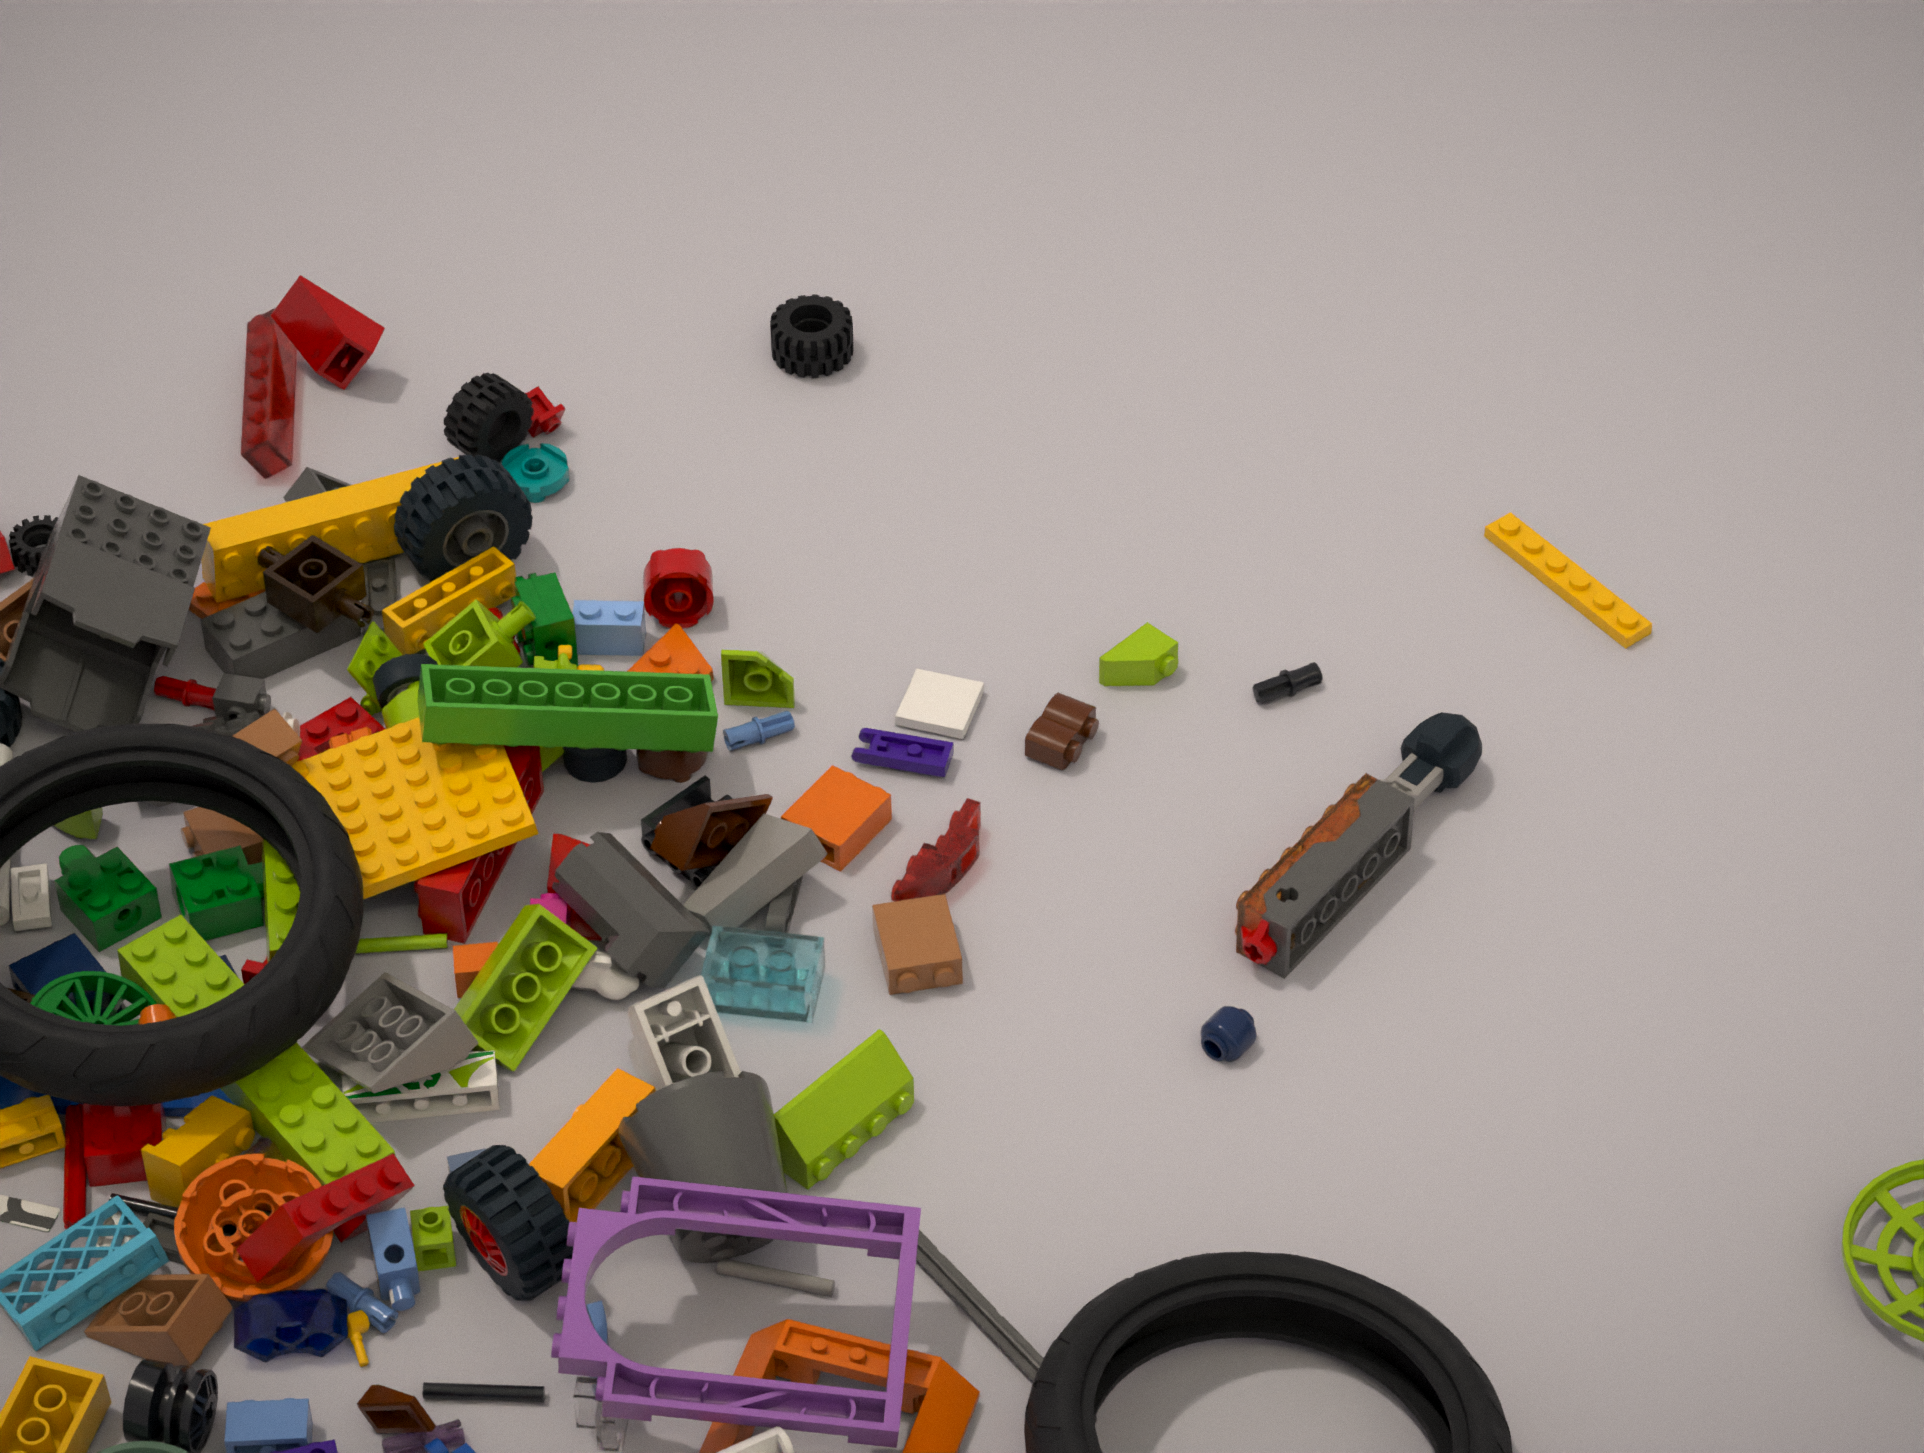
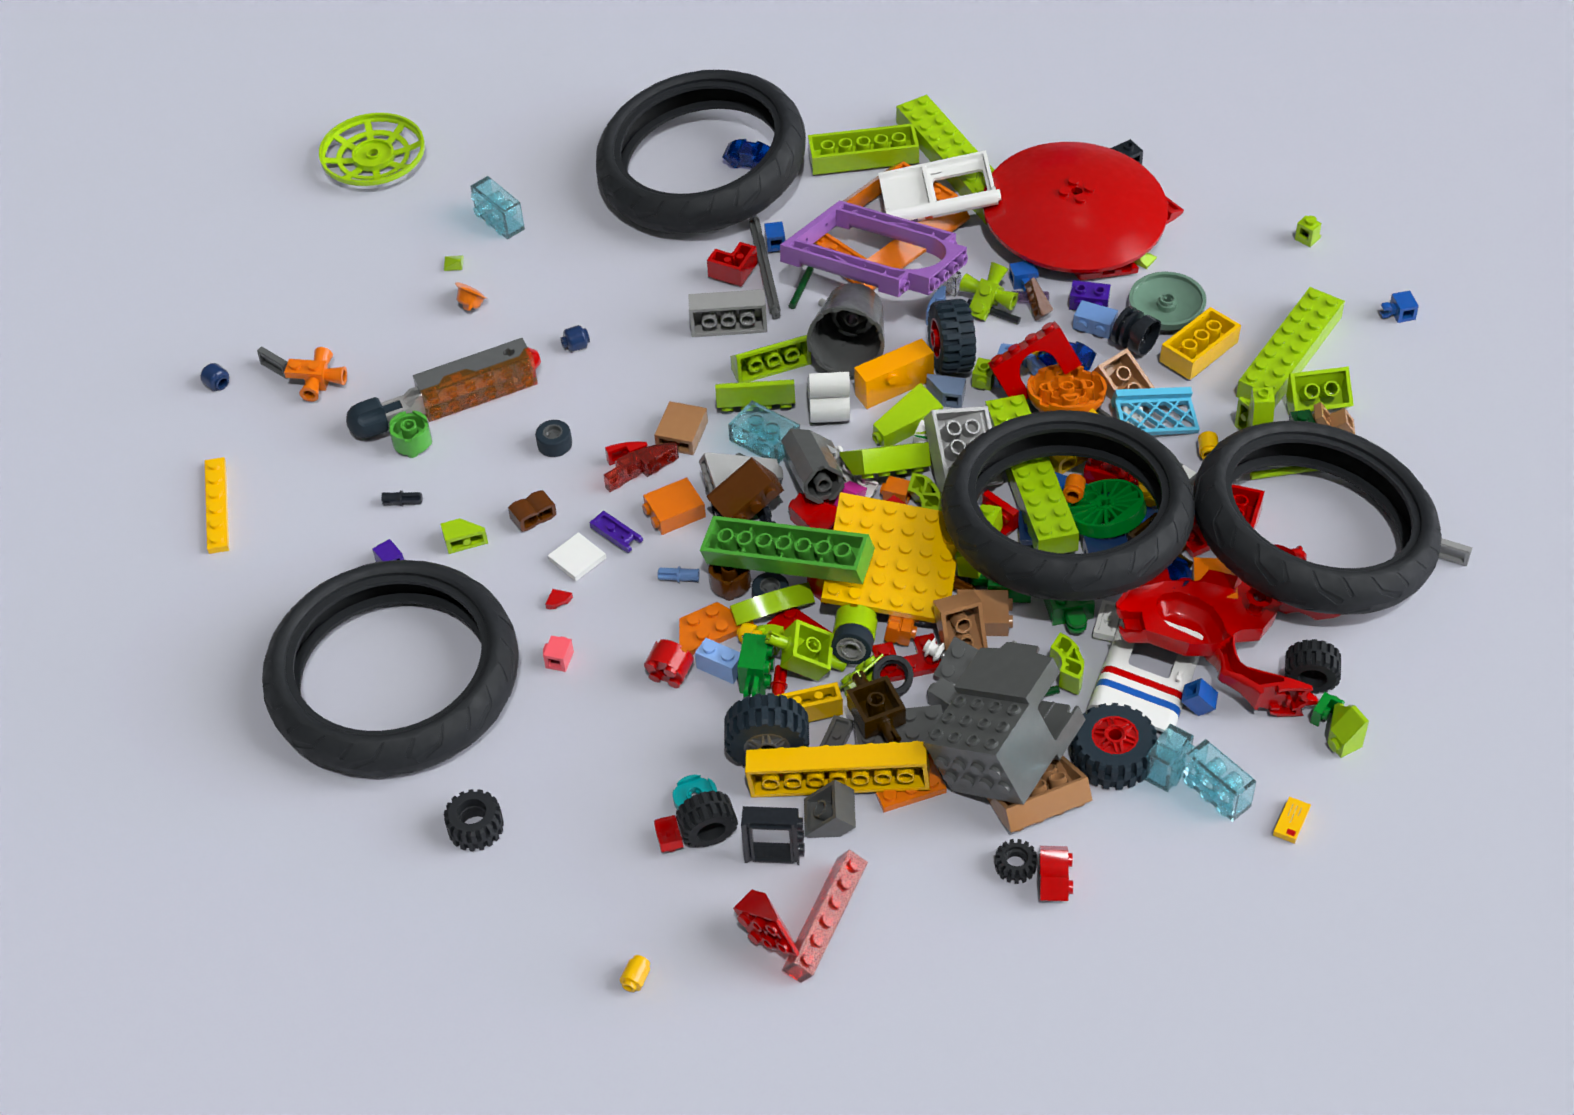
camera: 150 degrees left, 5 degrees up
lime slope [721,649,795,708] -> none
none -> dark blue head [200,363,229,391]
none -> dark grey tile [257,346,289,379]
none -> black tyre [262,560,519,777]
none -> orange brick [284,347,347,402]
none -> dark purple brick [372,539,404,562]
none -> bright green brick [389,411,432,458]
none -> lime slope [444,255,464,271]
none -> orange piece [455,282,487,311]
none -> clear light blue brick [470,176,525,240]
none -> black wheel [535,420,572,457]
none -> coral brick [543,635,574,672]
none -> red tile [545,589,573,609]
none -> red slope [605,441,649,466]
none -> yellow brick [619,955,650,992]
none -> light grey brick [688,289,767,337]
none -> red brick [707,242,758,287]
none -> lime slope [715,379,796,411]
none -> black window [741,806,805,865]
none -> blue brick [764,221,786,252]
none -> dark green bar [788,266,814,309]
none -> lime slope [872,383,943,447]
none -> black tyre [872,654,914,697]
none -> lime brick [907,473,942,511]
none -> lime brick [959,262,1018,321]

